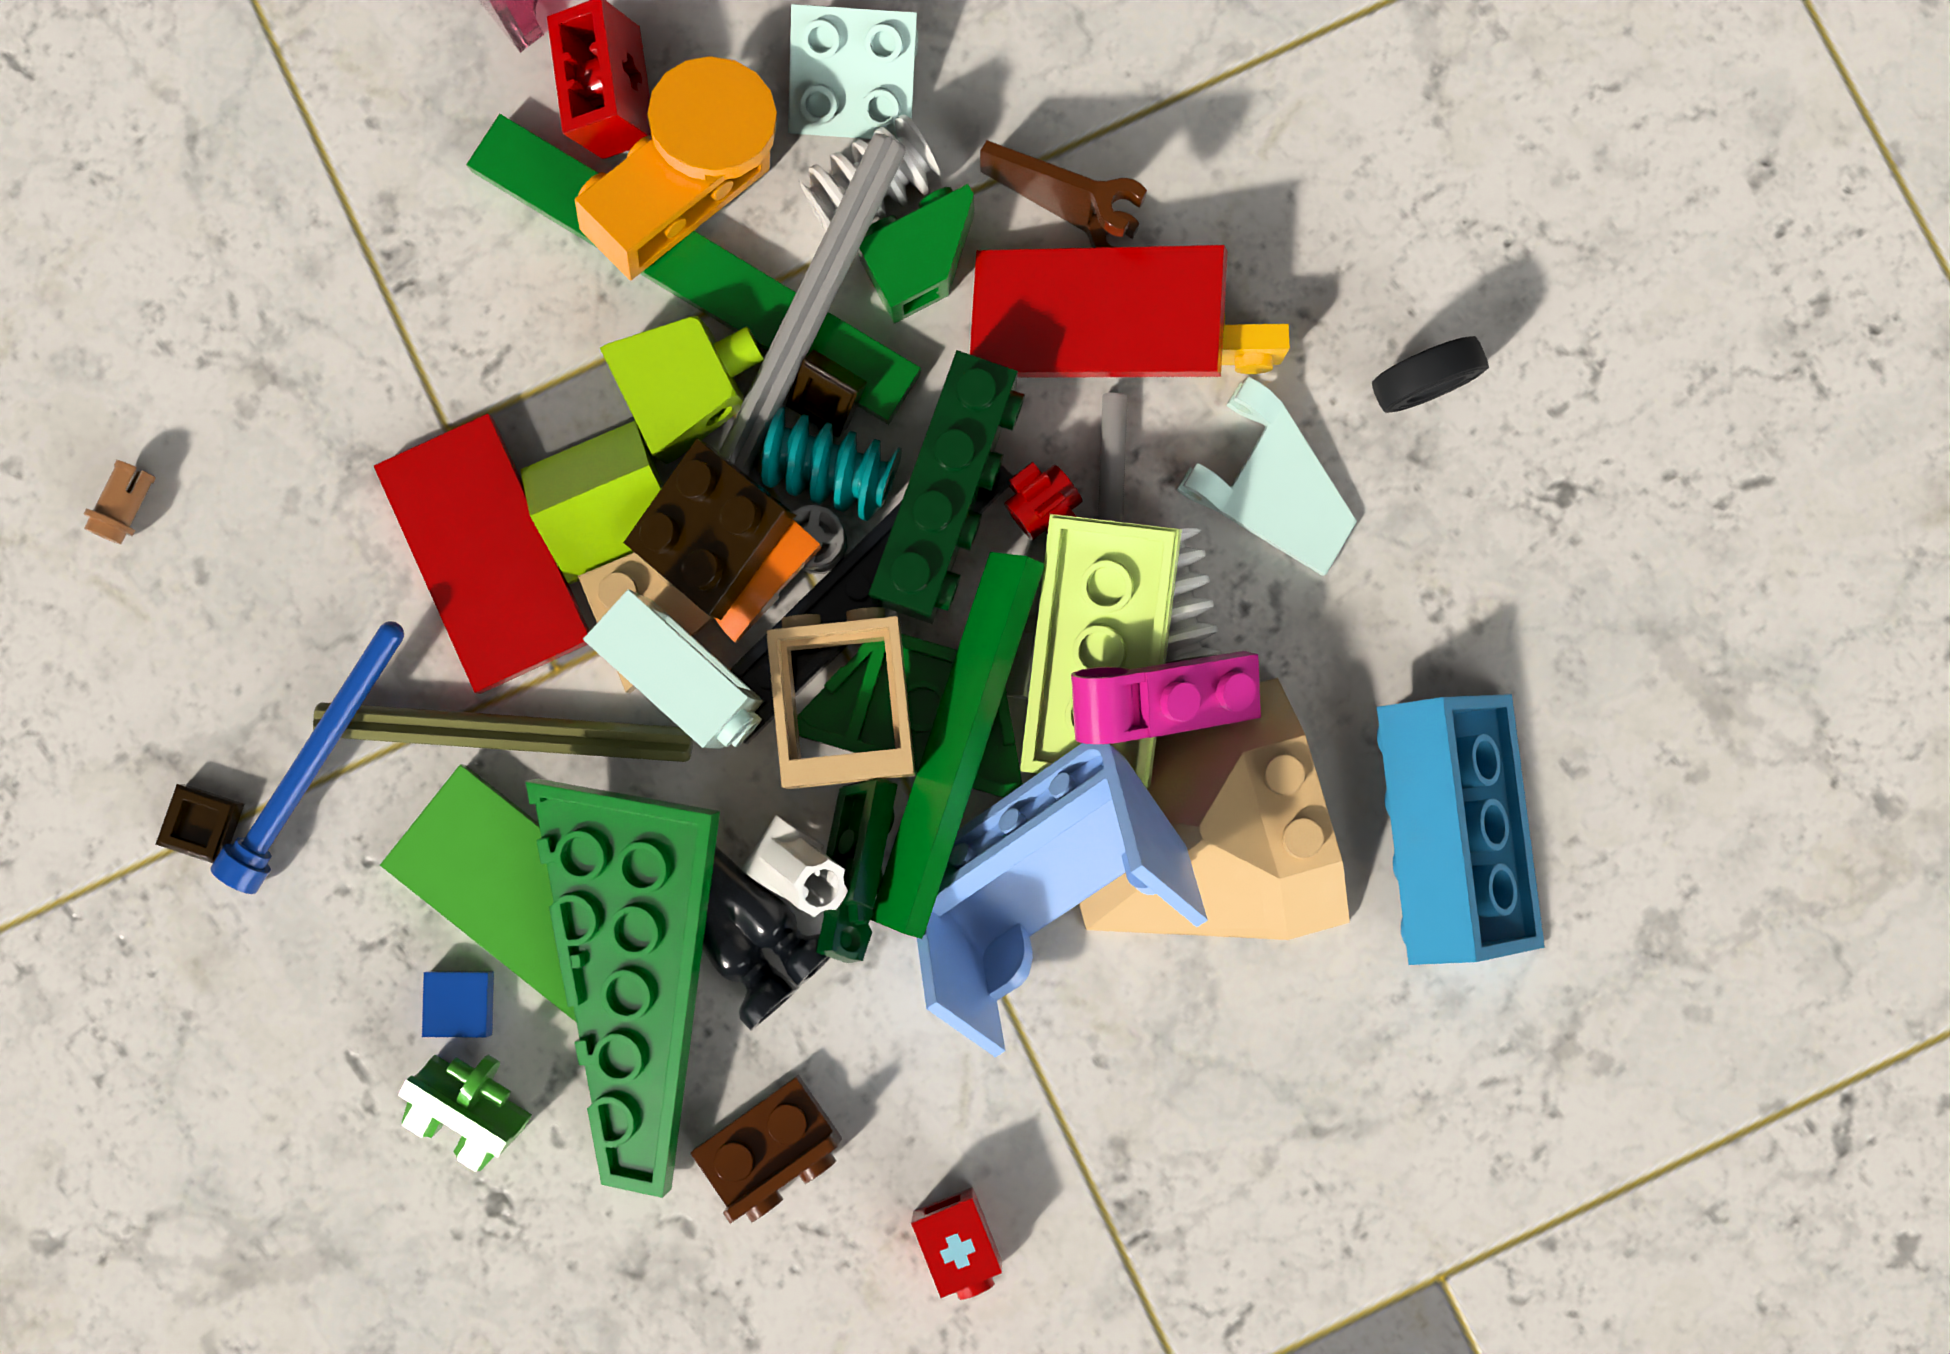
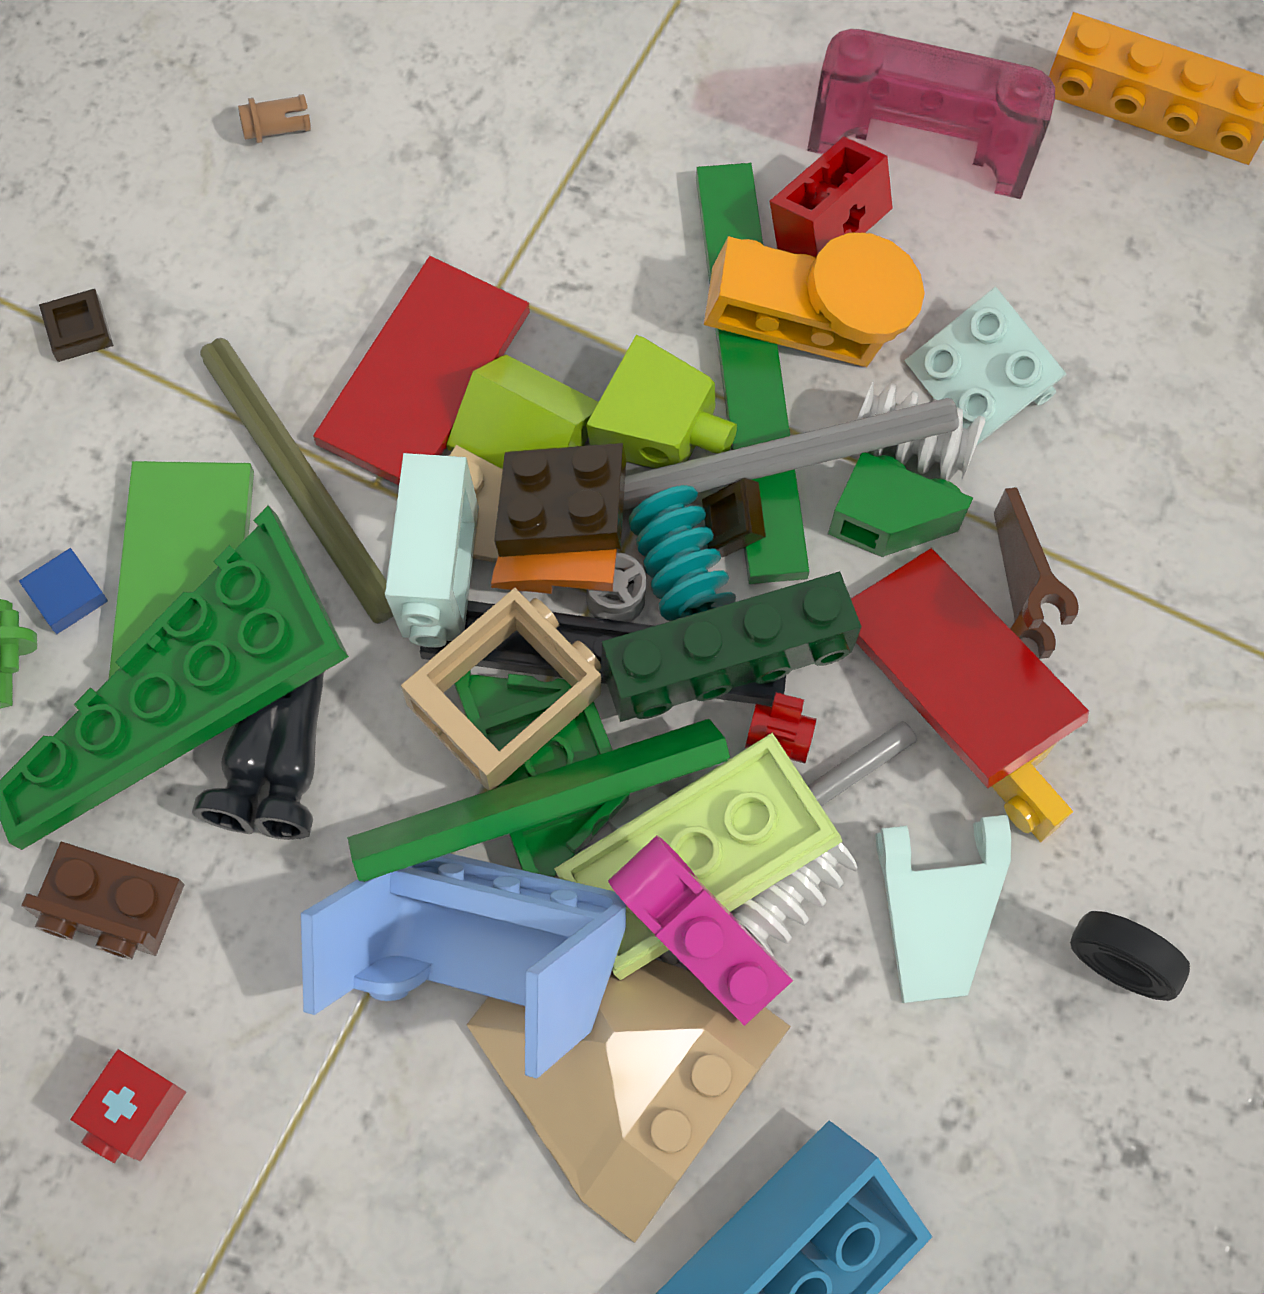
camera: 45 degrees right, 15 degrees down
blue piece [210,621,404,894] -> none
white piece [741,815,848,917] -> none
dark green hinge [816,778,898,963] -> none

